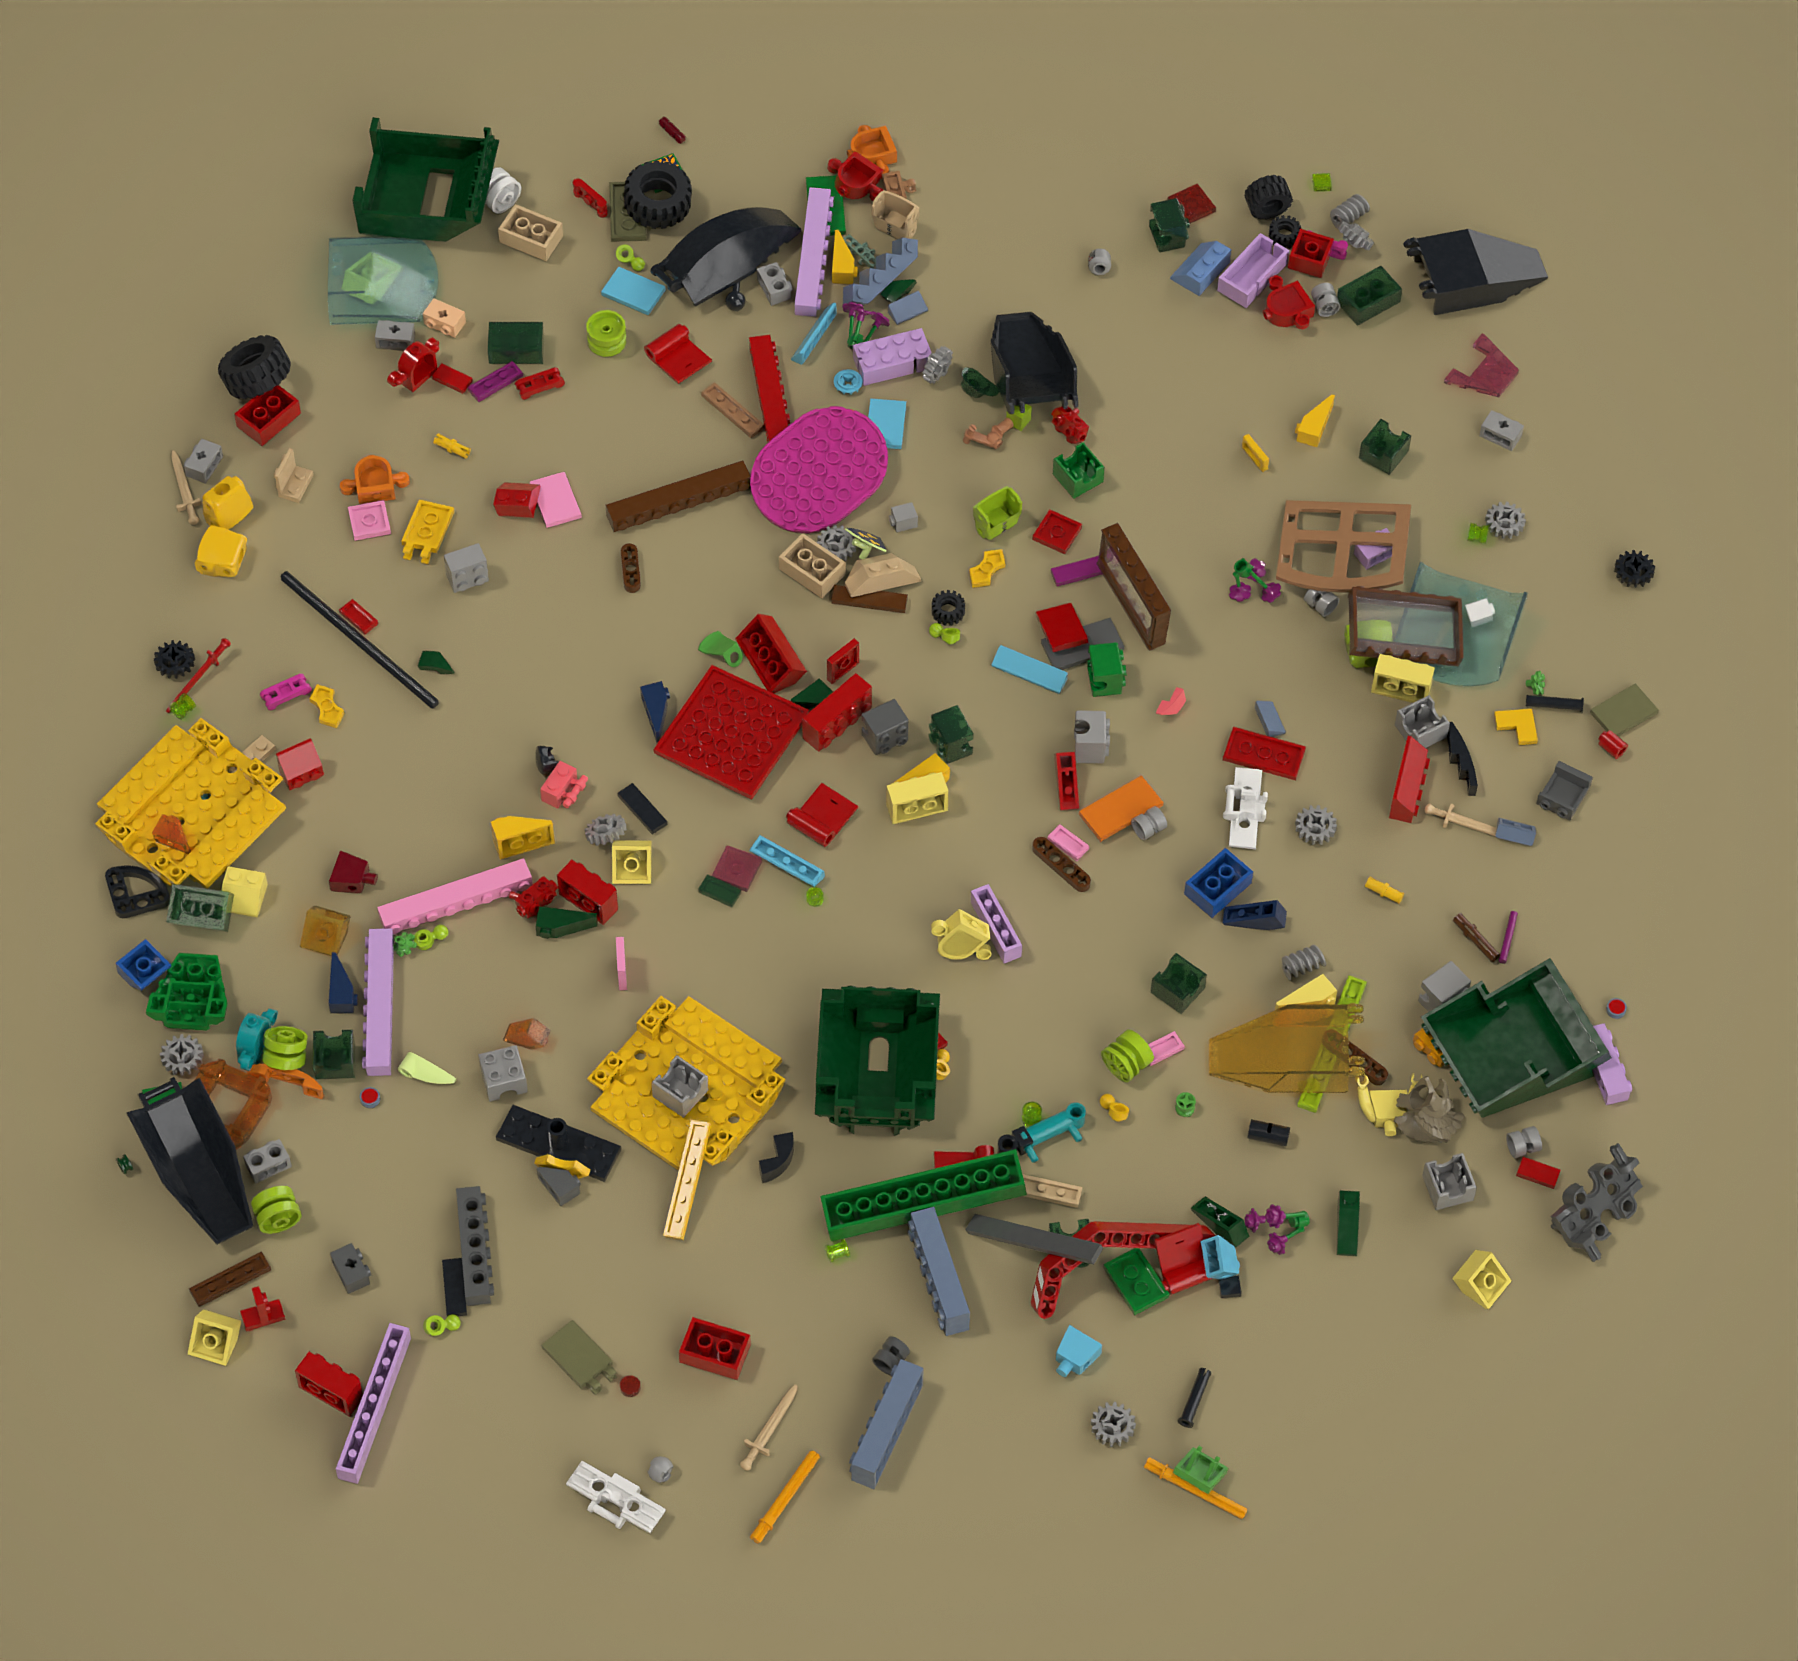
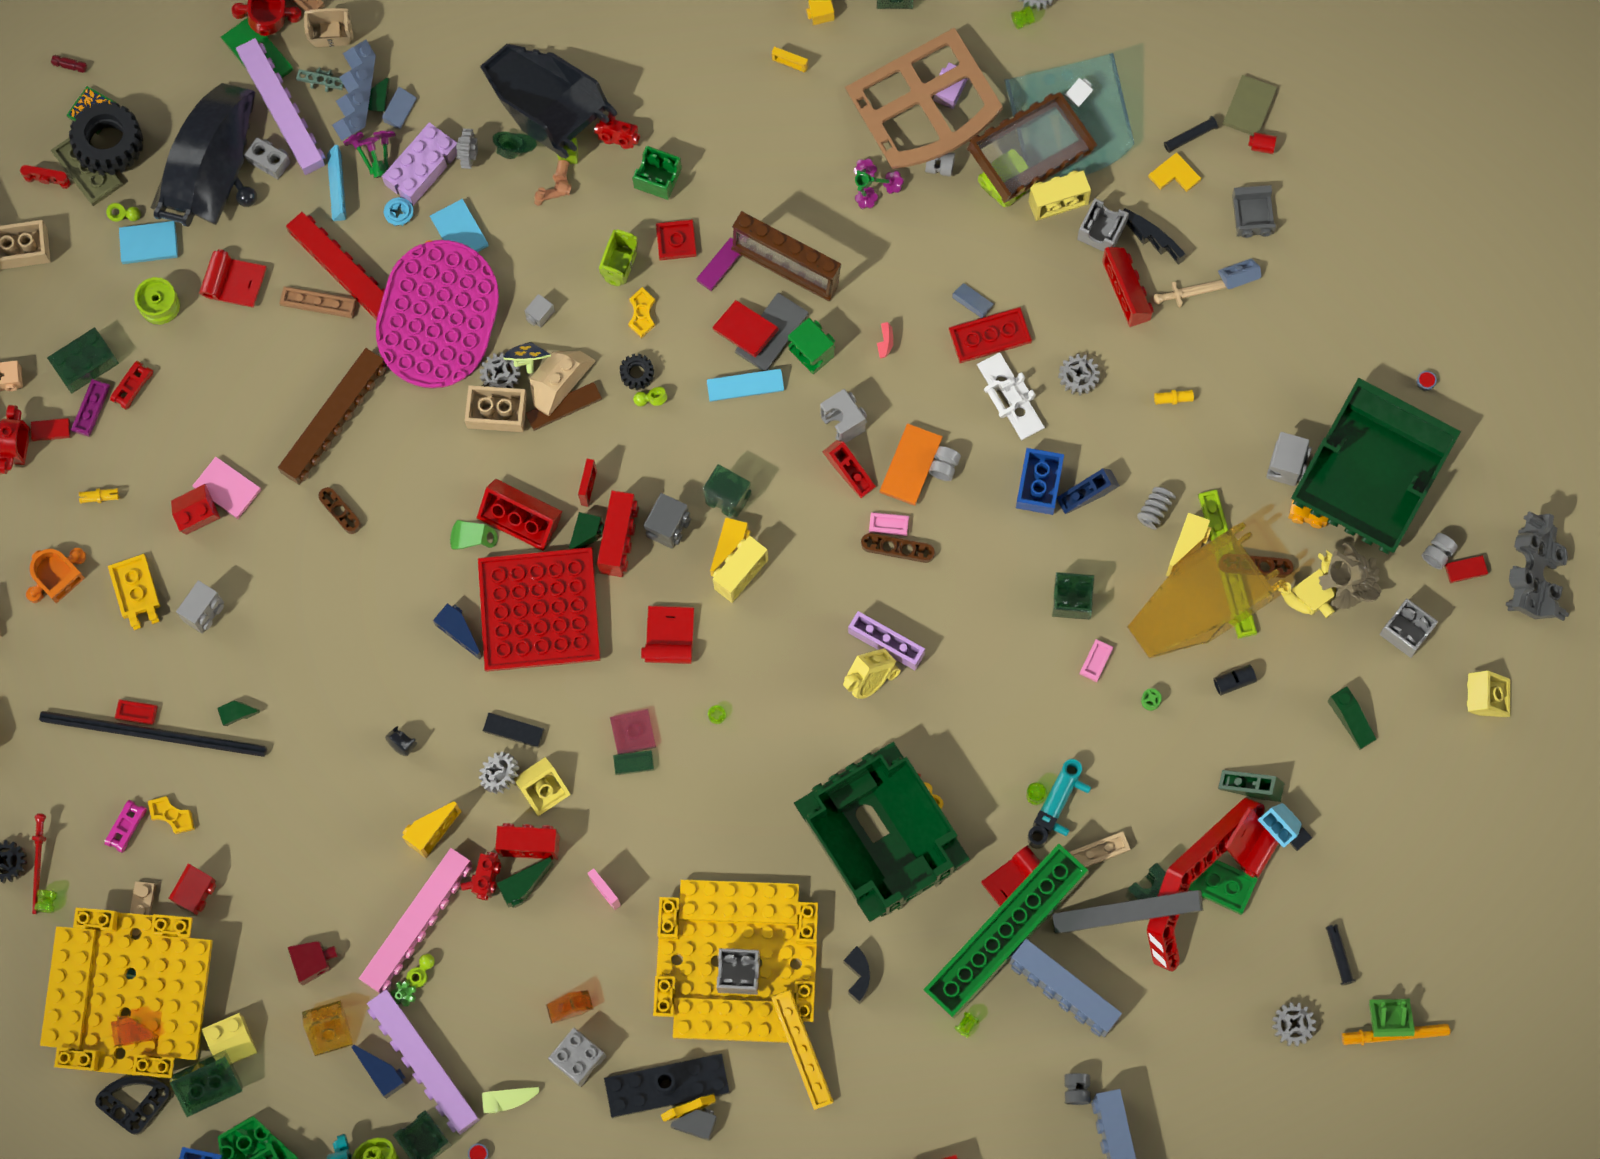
camera: 30 degrees left, 15 degrees up
bright pink tile [348,500,391,541] -> none
coral brick [540,761,588,809] -> none
medium azure slope [749,835,825,887] -> none
yellow slope [832,230,858,284] -> none
medium azure torso [1056,1325,1102,1377] -> none
yellow plate [1099,1094,1129,1122] -> none
lime wheel [1101,1029,1154,1083] -> none
magenta plant [1244,1204,1310,1255] -> none
reddish brown pin [1452,913,1500,962] -> none
magenta bar [1499,911,1518,964] -> none
bright green plant [1525,671,1545,695] -> none
lavender brick [1592,1023,1632,1105] -> none

